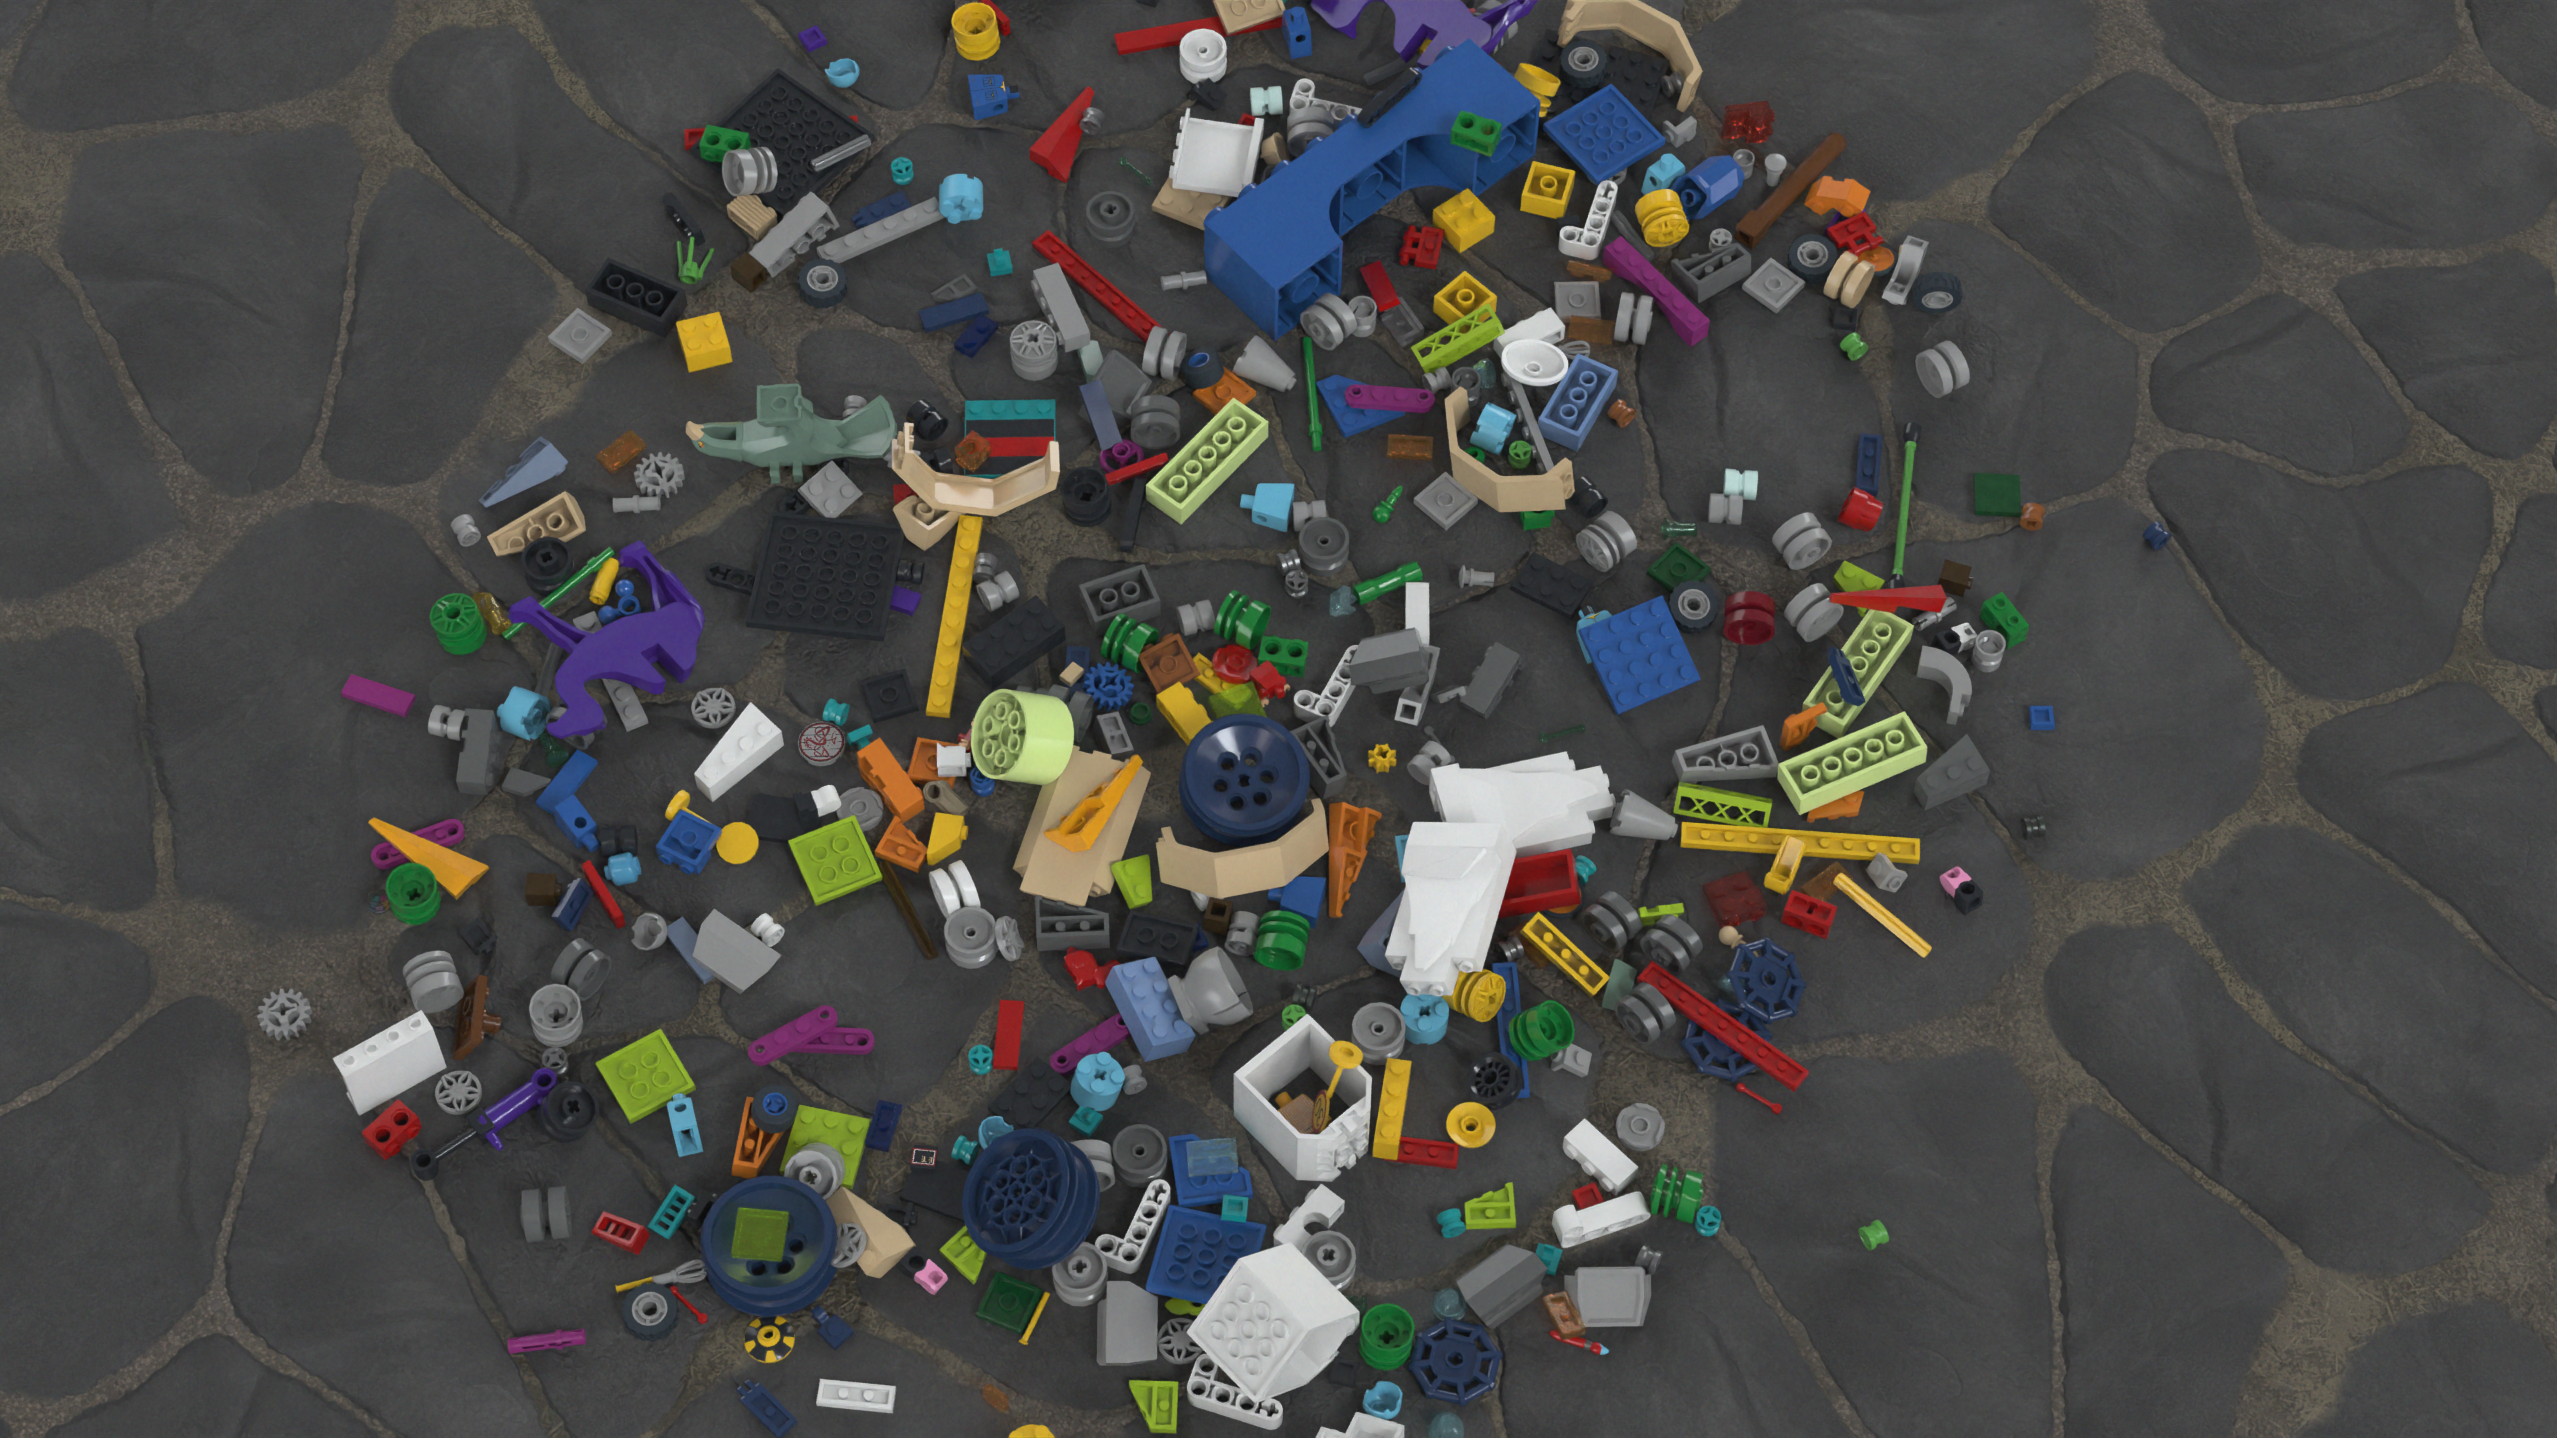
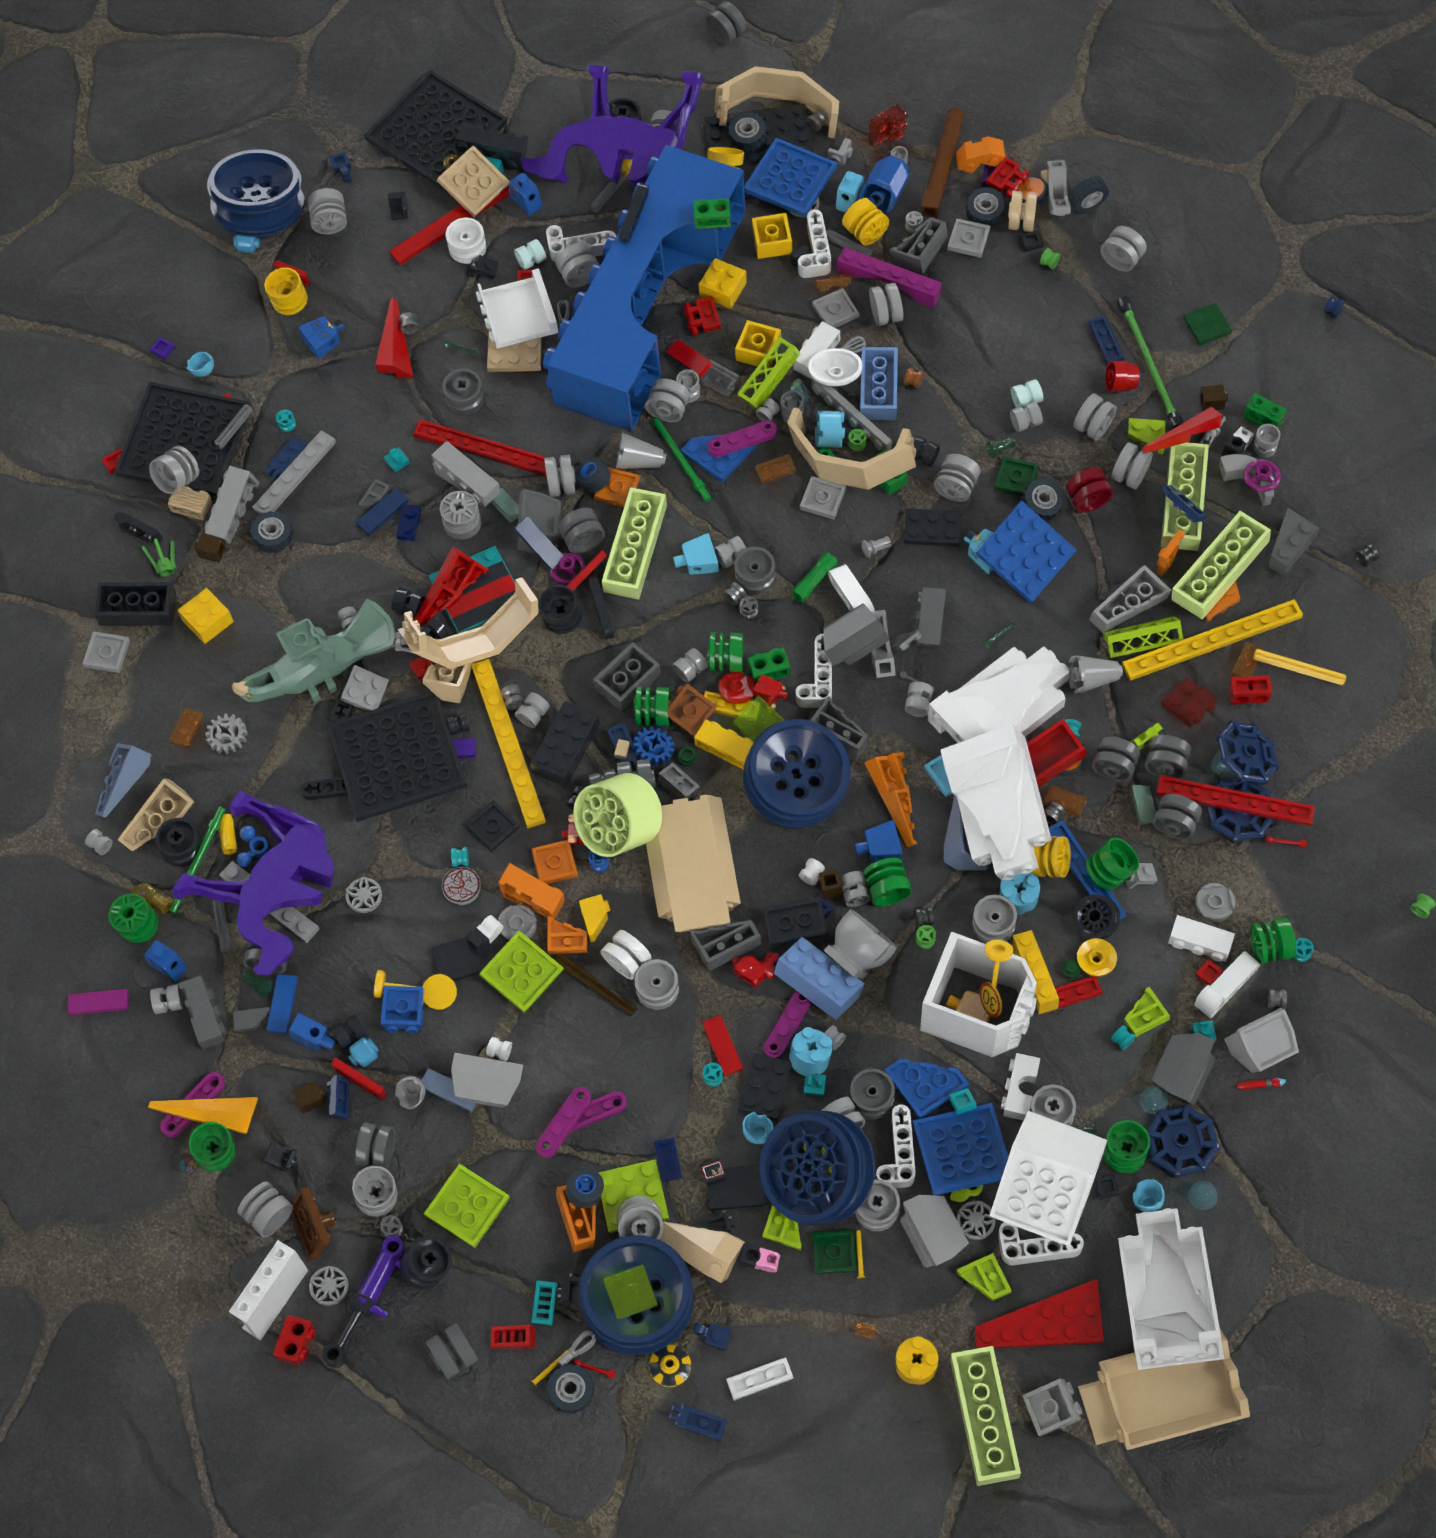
camera: 20 degrees left, 5 degrees up
light grey gear [257,989,312,1041] -> none
medium azure brick [497,686,551,741] -> none
magenta pin [508,1328,586,1354] -> none
light grey pin [613,495,661,513] -> none
medium azure torso [667,1093,703,1157] -> none
white wedge [694,702,784,802] -> none
green brick [699,125,751,162] -> none
light grey wheel [831,1223,867,1268] -> none
teal tile [846,724,873,750] -> none
dark tan piece [923,780,970,816] -> none
white window [937,742,971,777] -> none
medium azure brick [939,174,983,224] -> none
teal wheel [951,1135,980,1165] -> none
clear orange brick [955,430,991,472] -> none
light grey wheel [995,916,1024,961] -> none
light orange wedge [1044,755,1143,853] -> none
lime wing [1110,854,1152,909] -> none
tan panel [1156,798,1329,899] -> none
light grey pin [1161,270,1207,291] -> none
clear light blue hinge [1186,1137,1238,1177] -> none
tan piece [1259,132,1289,166] -> none
clear light blue tile [1330,585,1357,617] -> none
yellow gear [1368,744,1396,773] -> none
green bar [1372,485,1403,523] -> none
yellow brick [1520,912,1610,997] -> none
clear orange plate [1542,1291,1586,1340] -> none
clear orange plate [1568,315,1616,345] -> none
tan bar [1719,926,1759,957] -> none
yellow animal [1764,835,1807,895] -> none
light grey pin [1765,154,1786,186] -> none
light grey bracket [1865,852,1908,892] -> none
leg [1940,866,1983,915] -> none
dark orange wheel [2020,503,2045,531] -> none
blue tile [2028,706,2055,730] -> none
none -> blue torso [144,940,188,983]
none -> red wedge [414,547,488,628]
none -> dark green plate [1061,959,1081,979]
none -> magenta piece [1244,459,1281,492]

